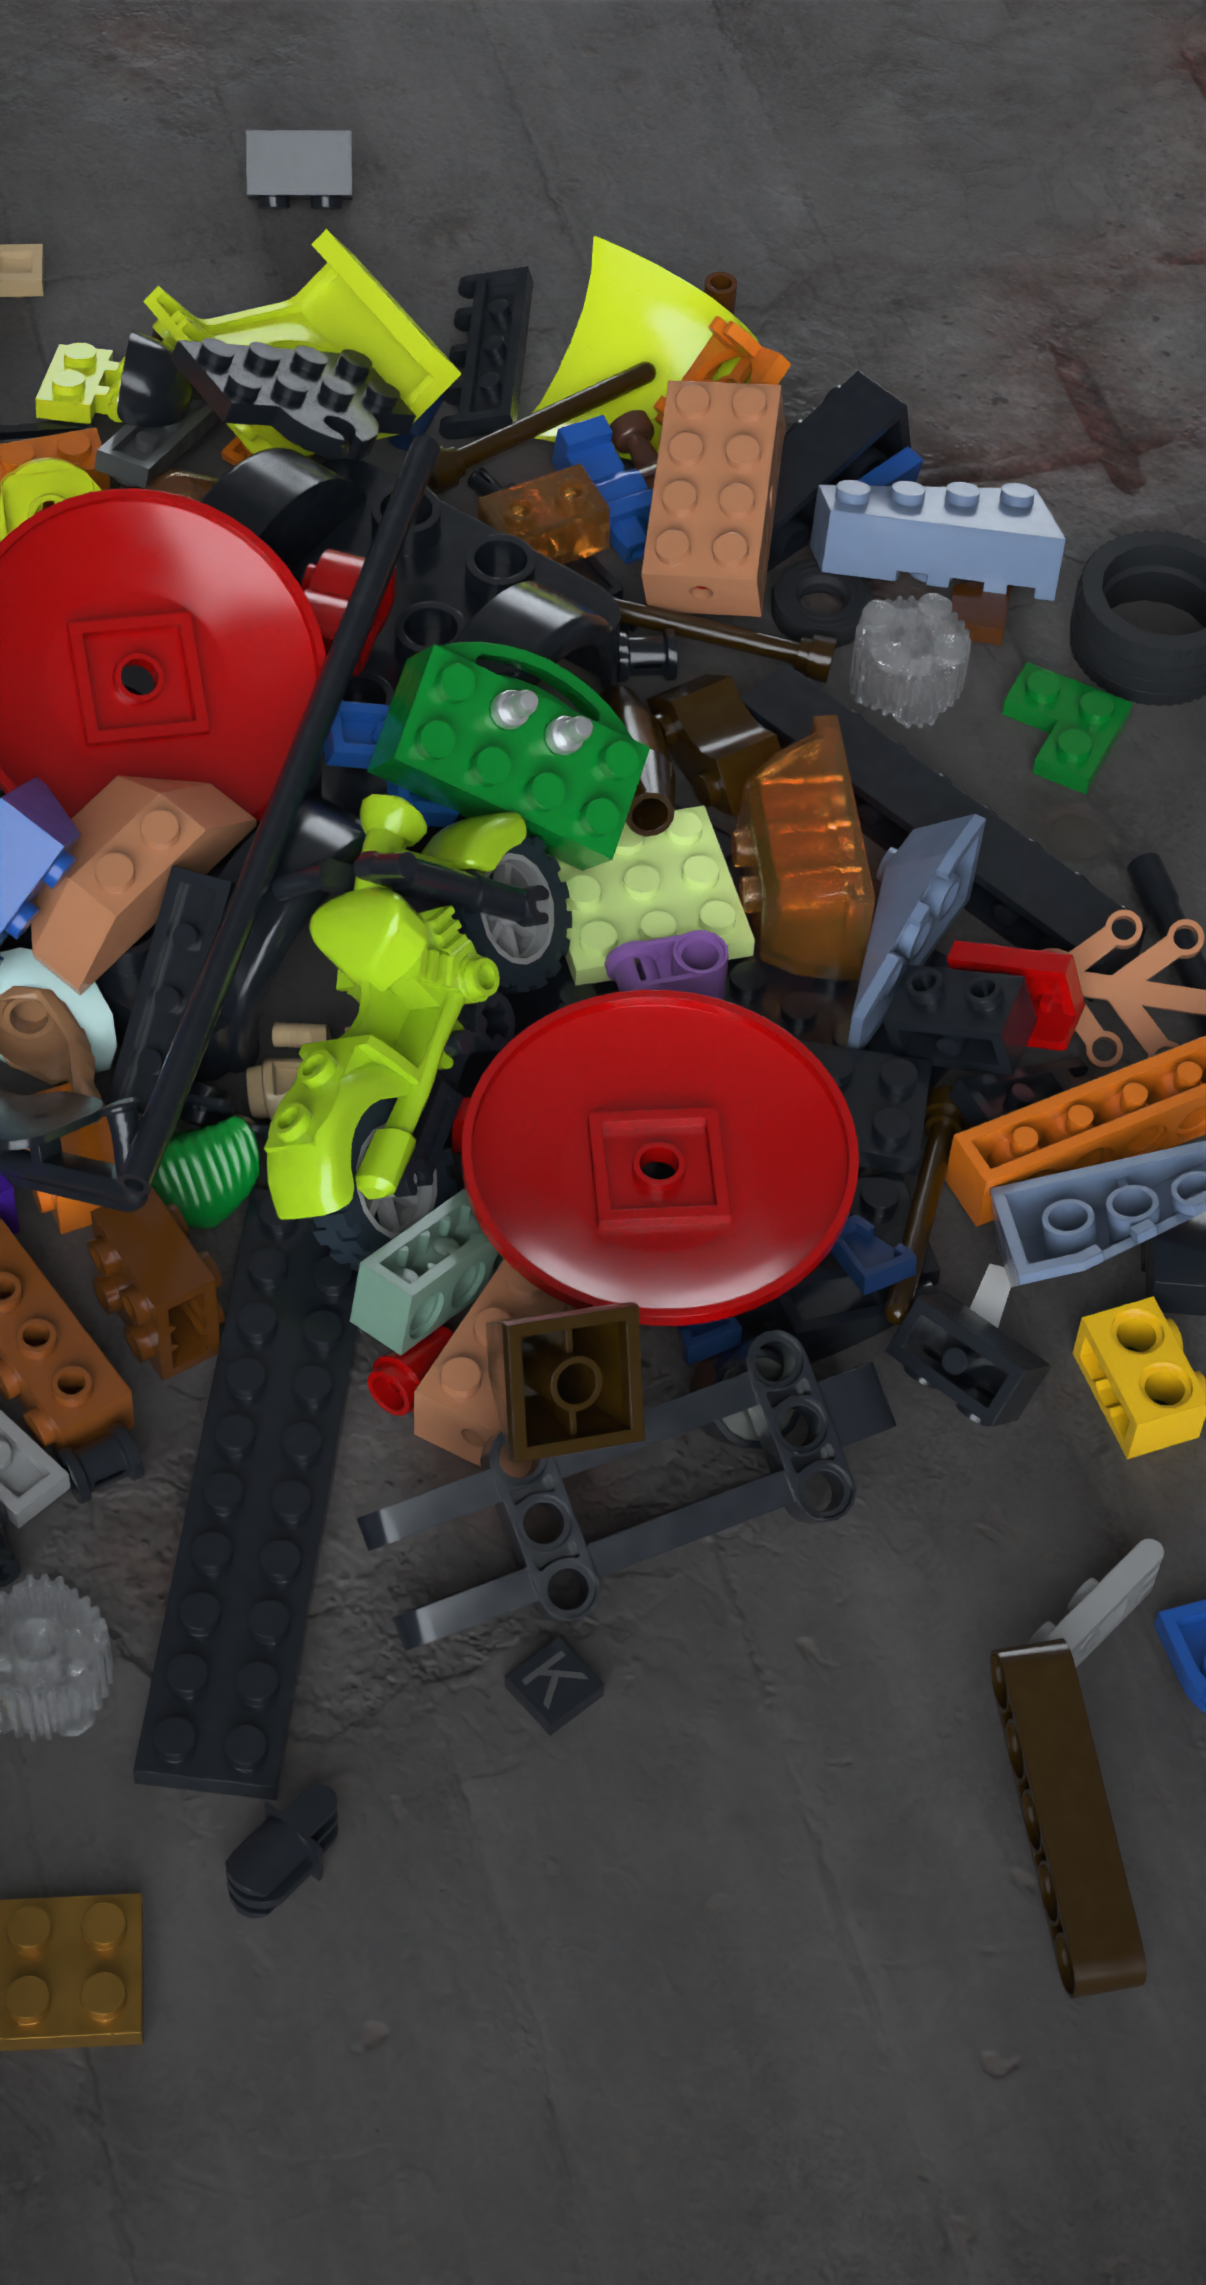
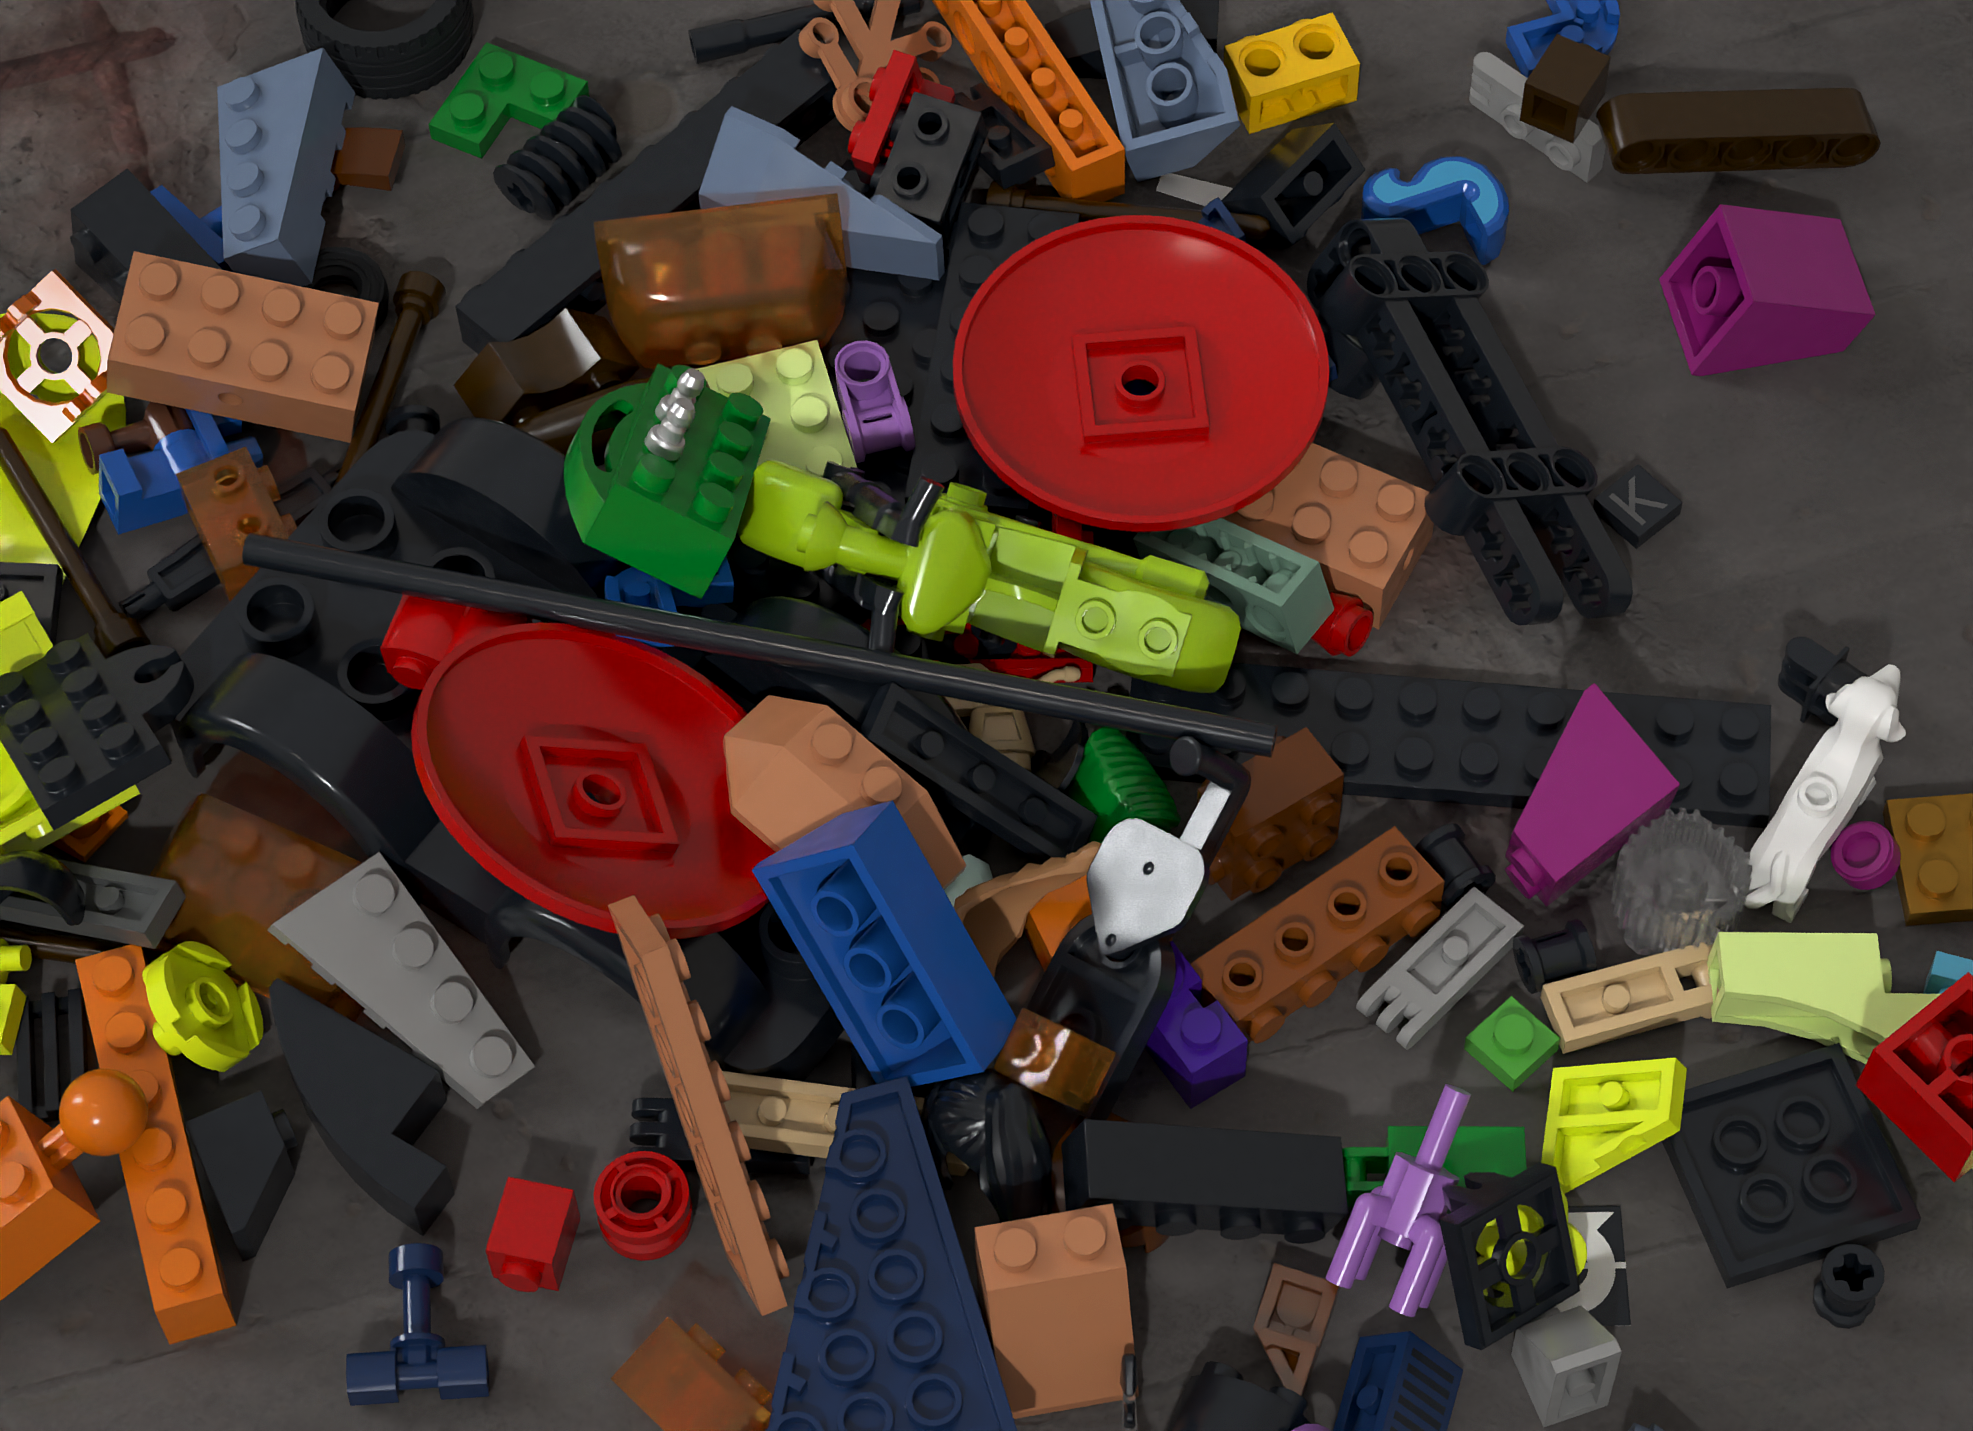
camera: 85 degrees left, 5 degrees up
dark brown slope [486,1302,645,1463] -> none
clear brick [849,593,971,728] -> none
none -> black piece [493,95,622,220]
none -> blue animal [1361,156,1509,265]
none -> magenta slope [1505,683,1680,907]
none -> dark brown brick [1520,34,1611,143]
none -> magenta slope [1659,204,1876,376]
none -> white animal [1735,664,1906,923]
none -> magenta tile [1830,821,1901,890]

